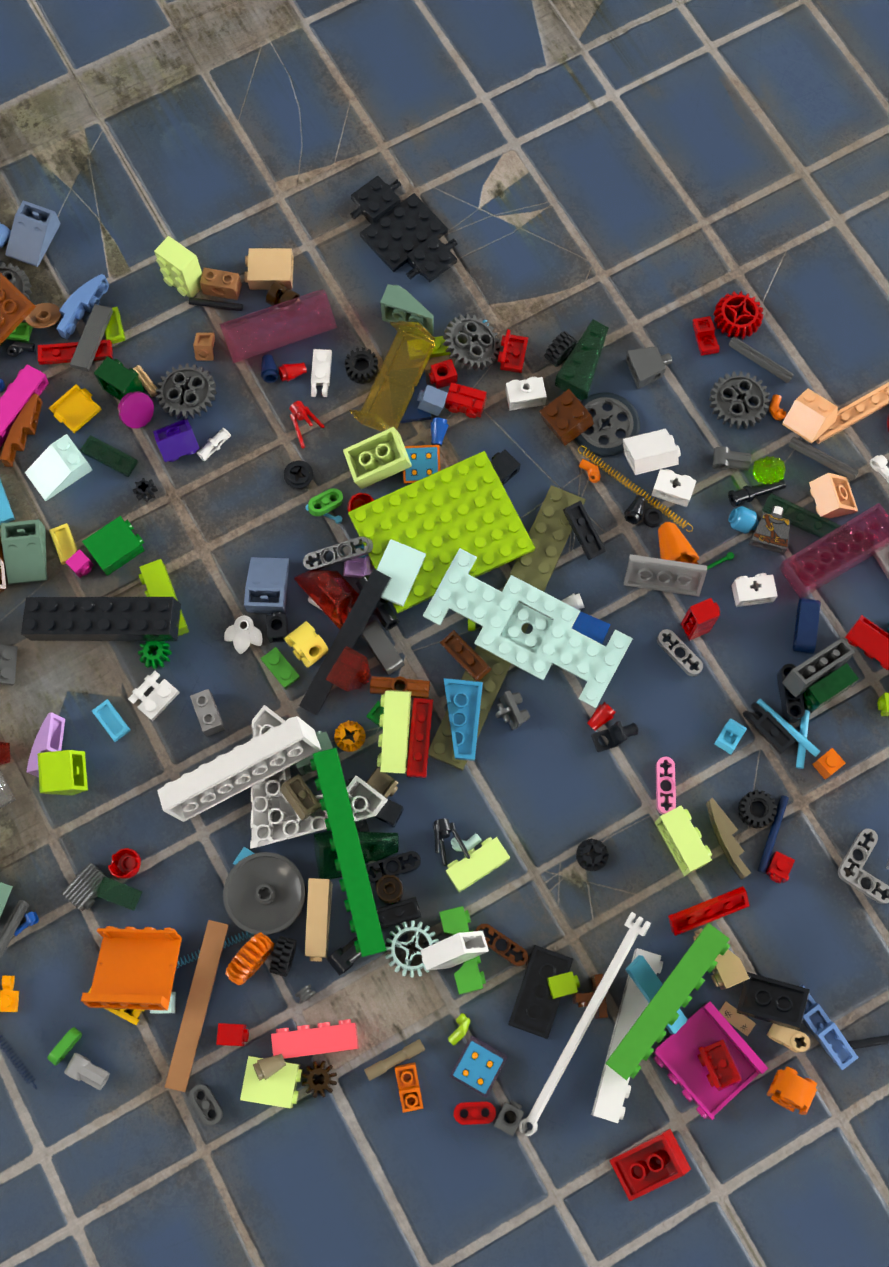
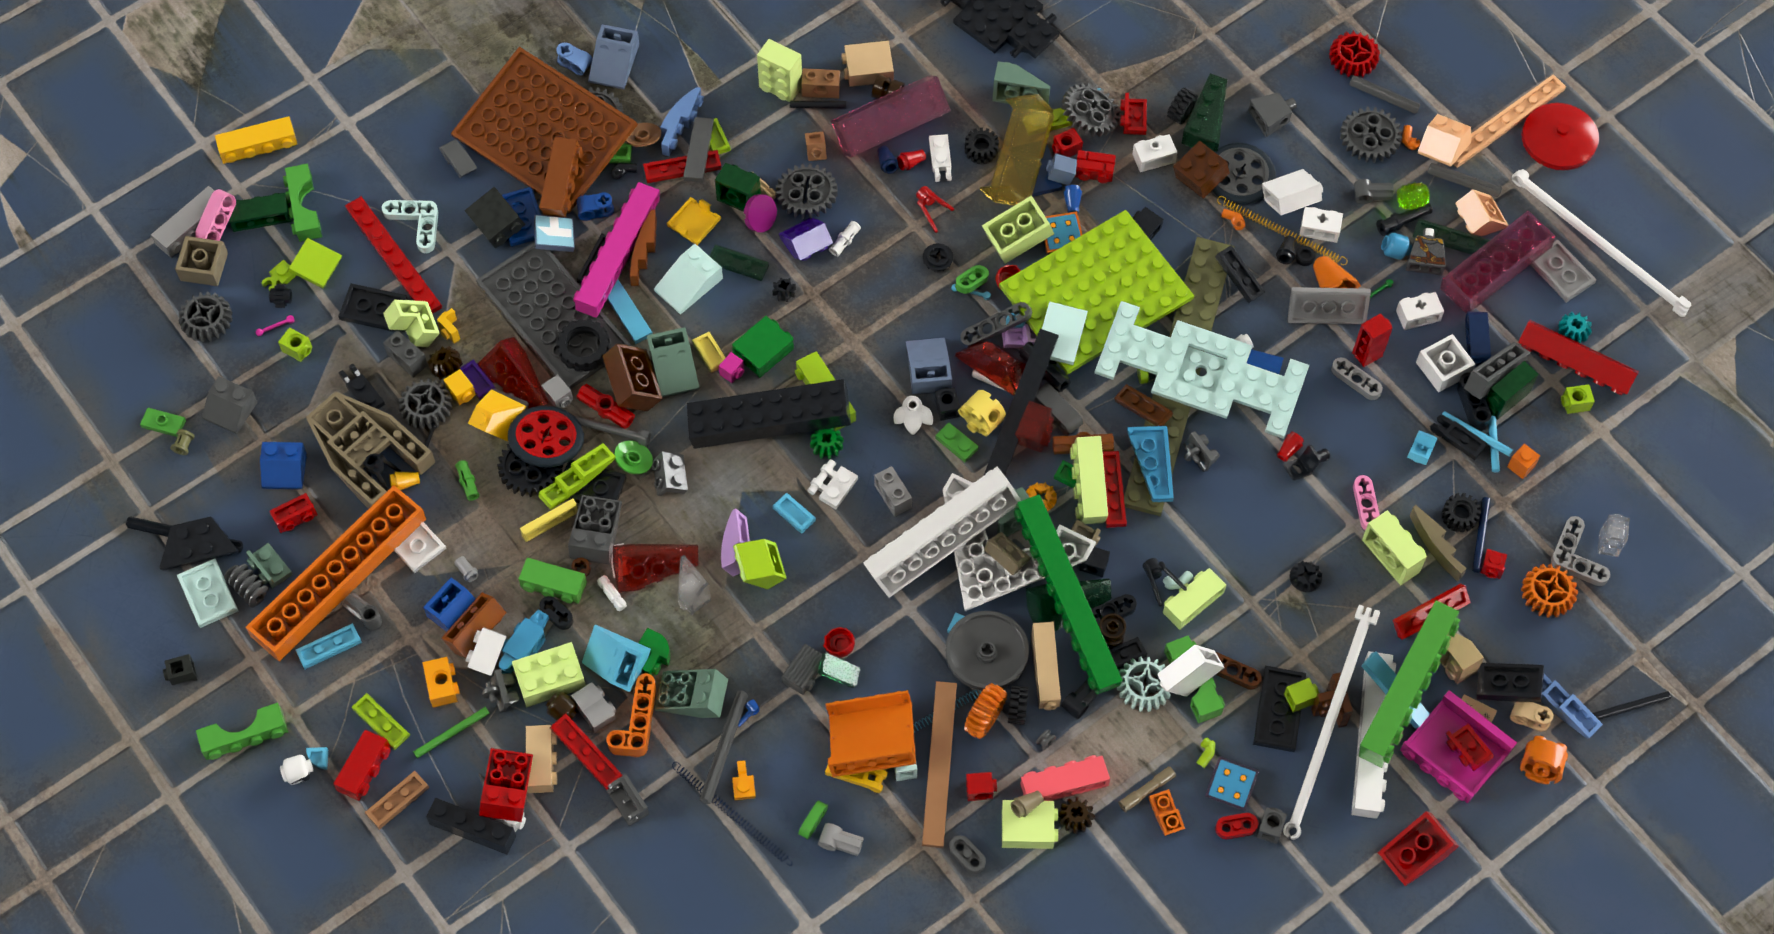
camera: 10 degrees left, 10 degrees down
red slope [692,316,720,356] -> none
none -> white brick [1416,334,1475,393]
none -> orange gear [1521,563,1578,618]

